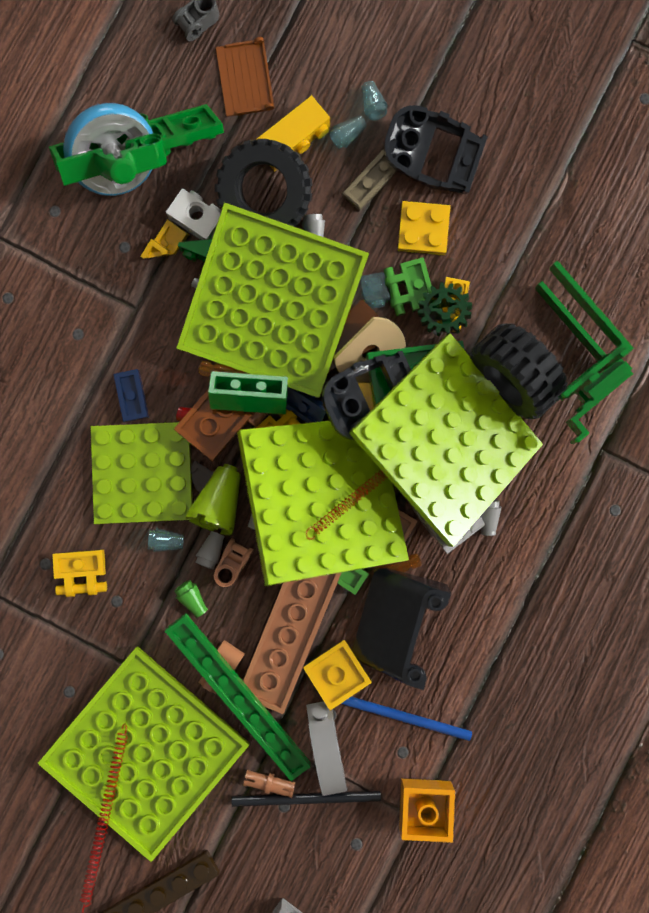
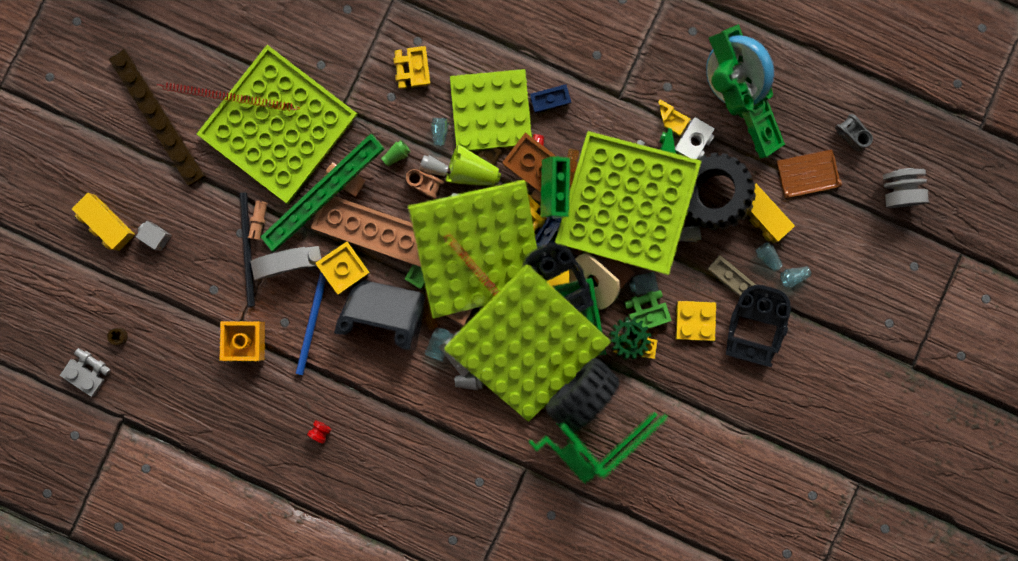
camera: 90 degrees right, 0 degrees up
none -> red wheel [307,420,332,443]
none -> clear light blue bracket [425,328,453,361]

